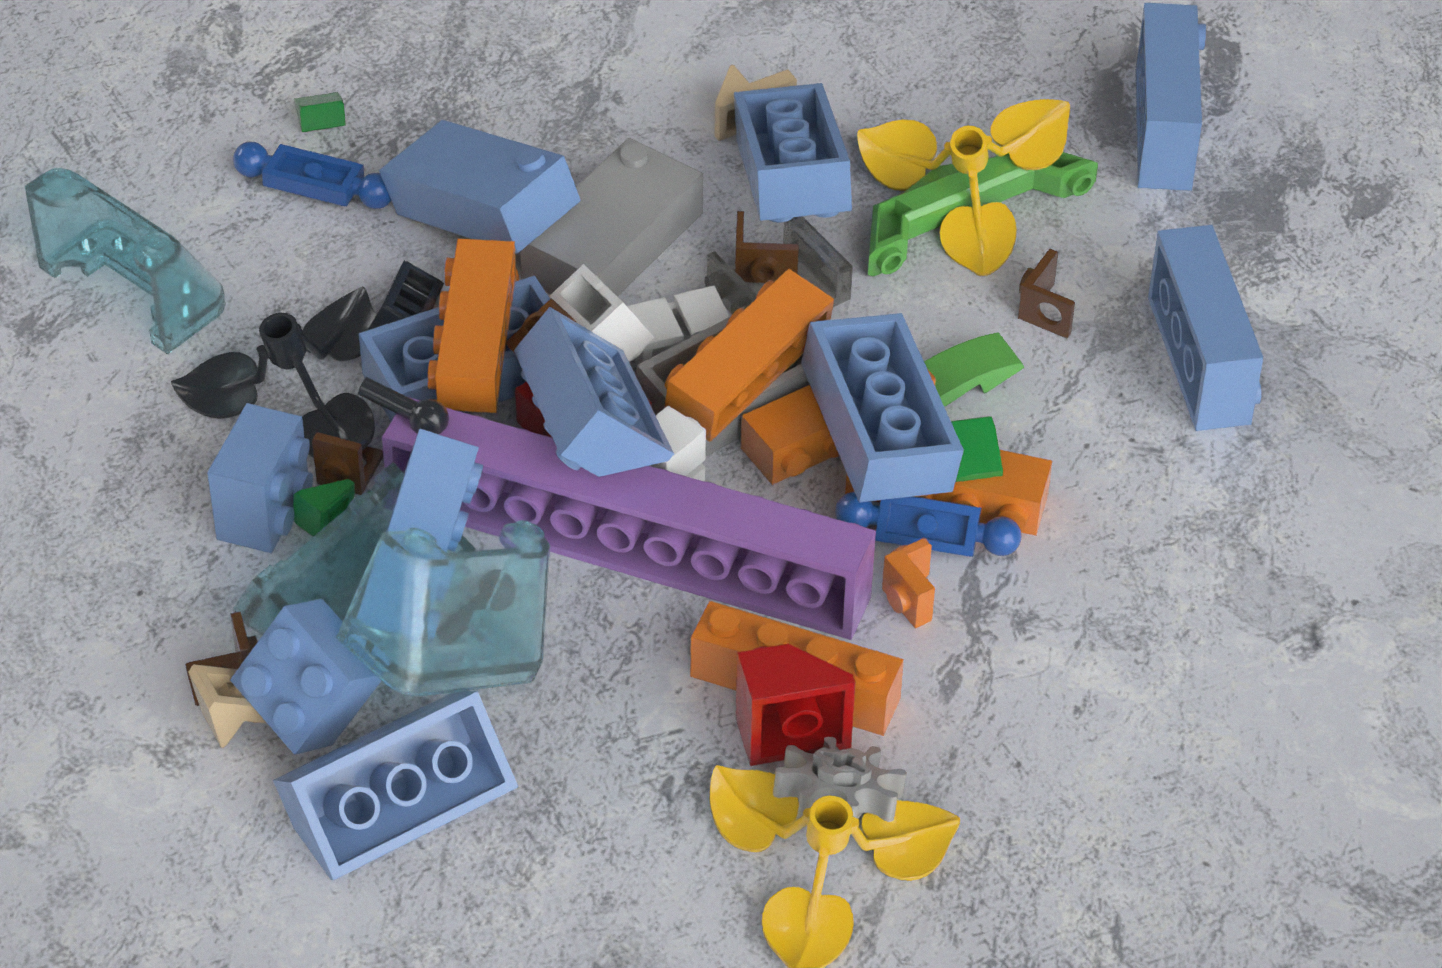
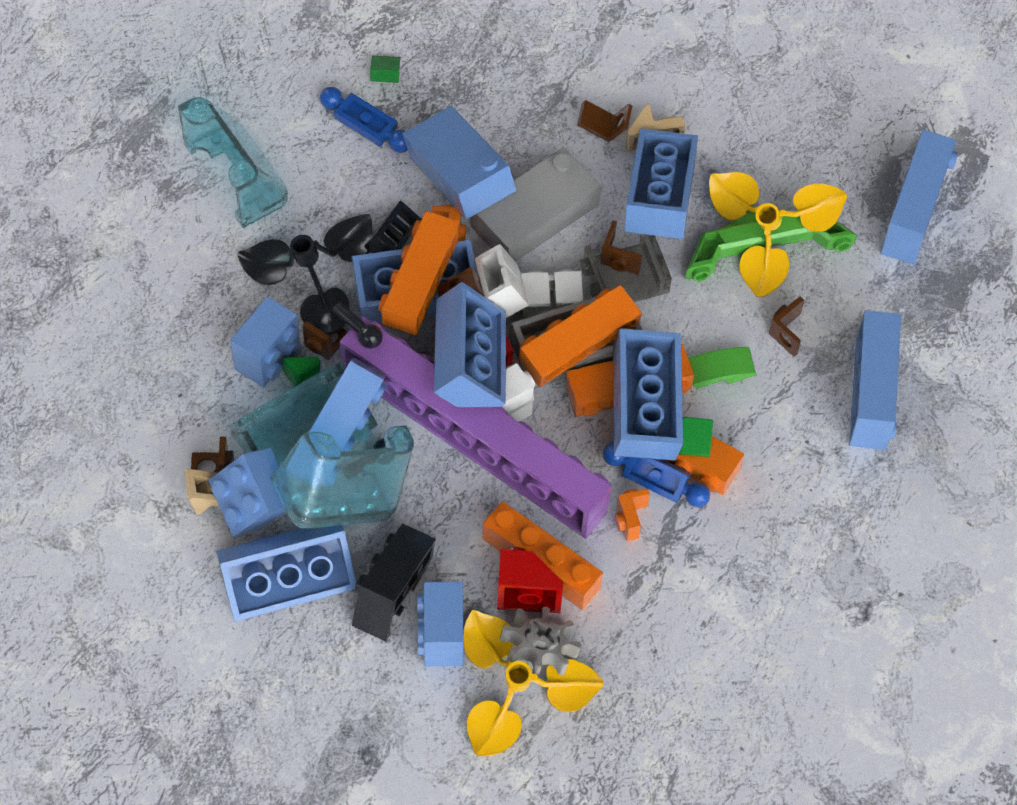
camera: 15 degrees right, 15 degrees up
none -> black wedge [352,523,436,642]
none -> medium blue brick [417,582,464,667]
none -> reddish brown bracket [577,100,633,142]

